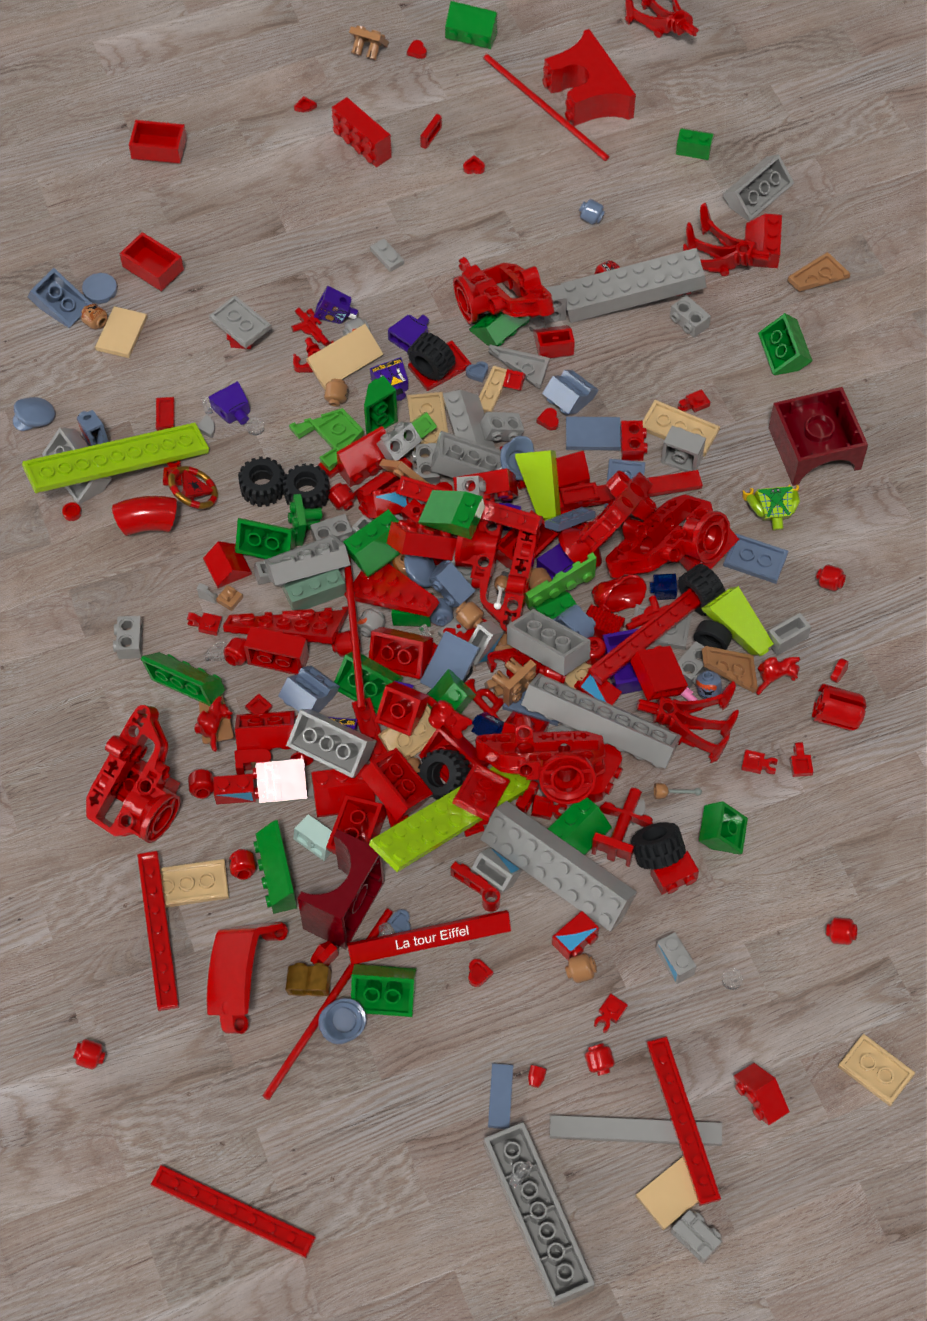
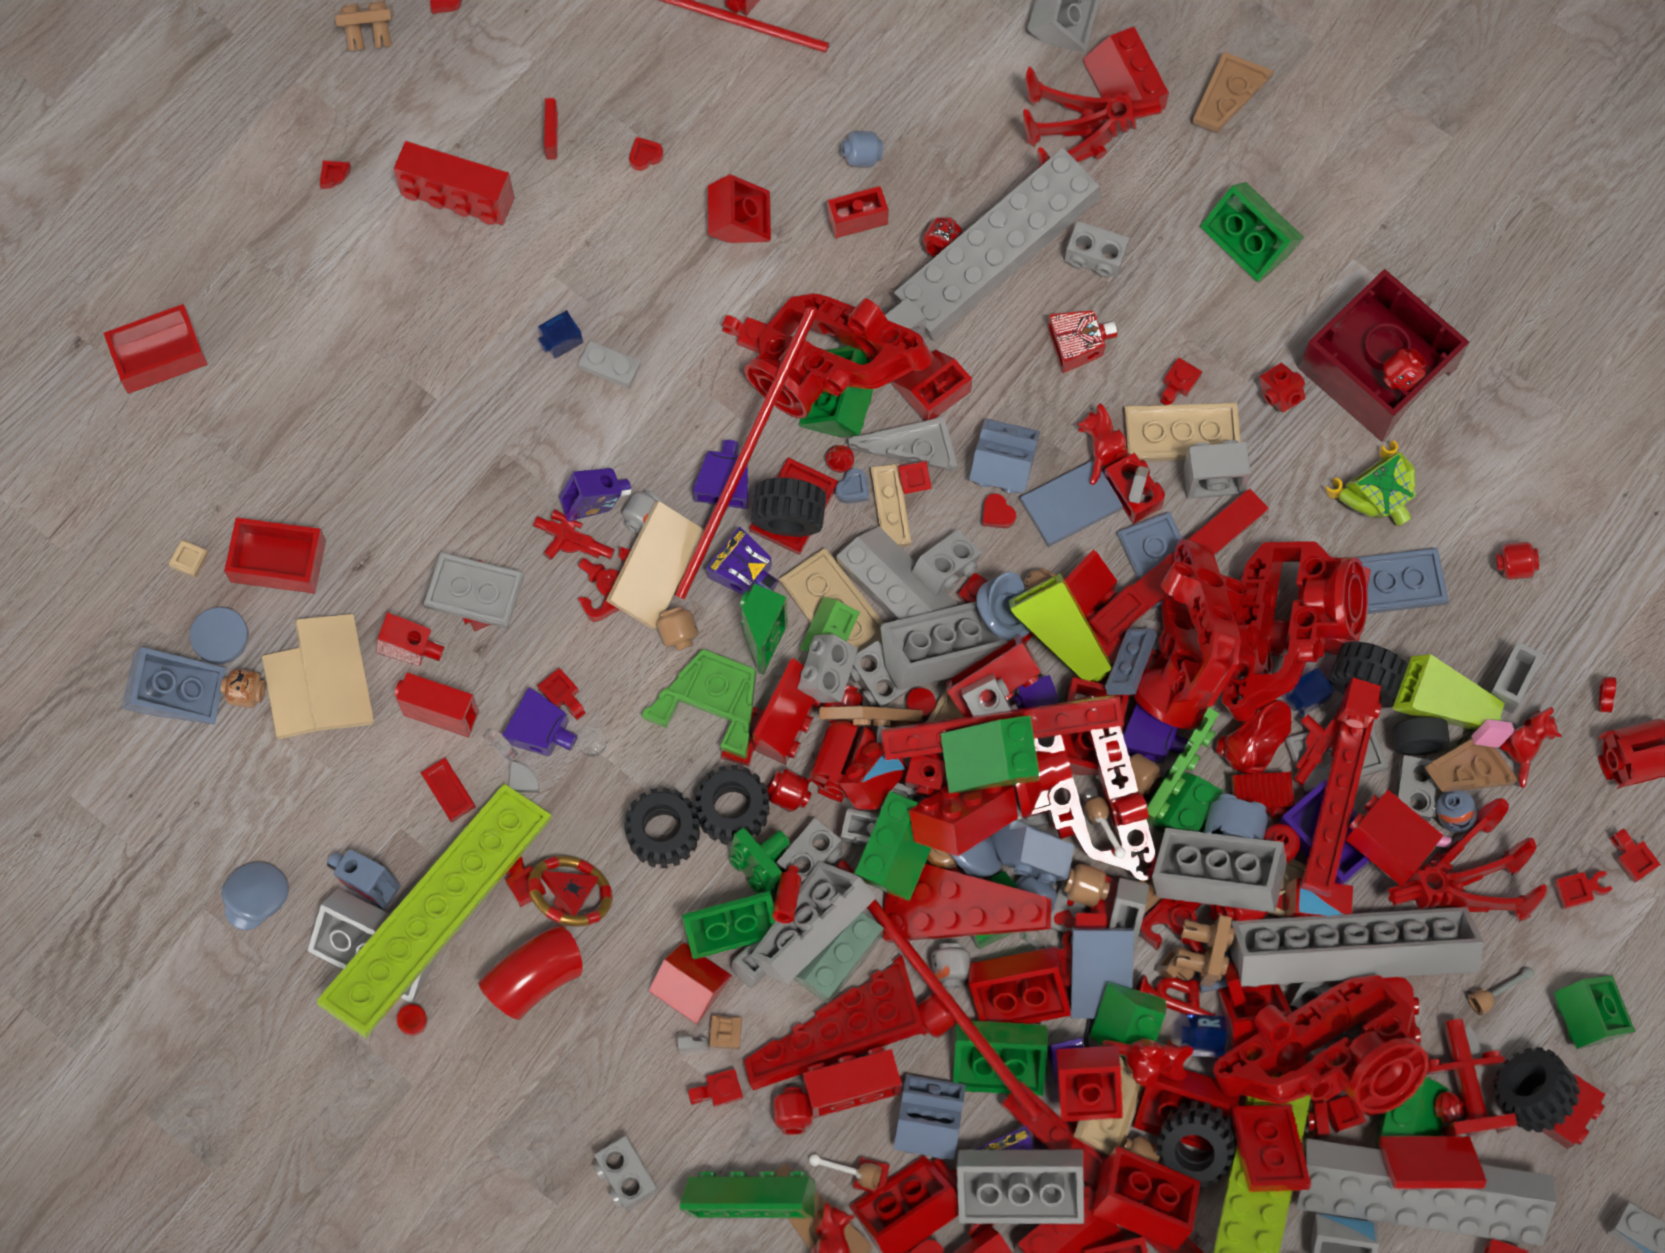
camera: 30 degrees left, 10 degrees up
none -> tan tile [169,540,209,578]
none -> tan tile [295,614,374,731]
none -> red torso [376,612,445,666]
none -> red brick [394,672,479,738]
none -> clear blue brick [537,310,583,359]
none -> red plate [537,668,586,721]
none -> red piece [675,307,818,600]
none -> red slope [708,174,771,243]
none -> red cylinder [773,865,802,923]
none -> hinge [809,1154,881,1190]
none -> red plate [826,445,854,473]
none -> red brick [828,186,889,239]
none -> red torso [1047,310,1117,373]
none -> red tile [1074,913,1106,928]
none -> red animal [1077,403,1128,485]
none -> light grey tile [1129,466,1149,504]
none -> red tile [1225,962,1246,1006]
none -> red brick [1259,362,1306,413]
none -> red brick [1338,677,1382,728]
none -> red tile [1379,1136,1487,1189]
none -> red head [1383,348,1427,391]
none -> red plate [1434,1092,1465,1124]
none -> bright pink tile [1472,719,1514,748]

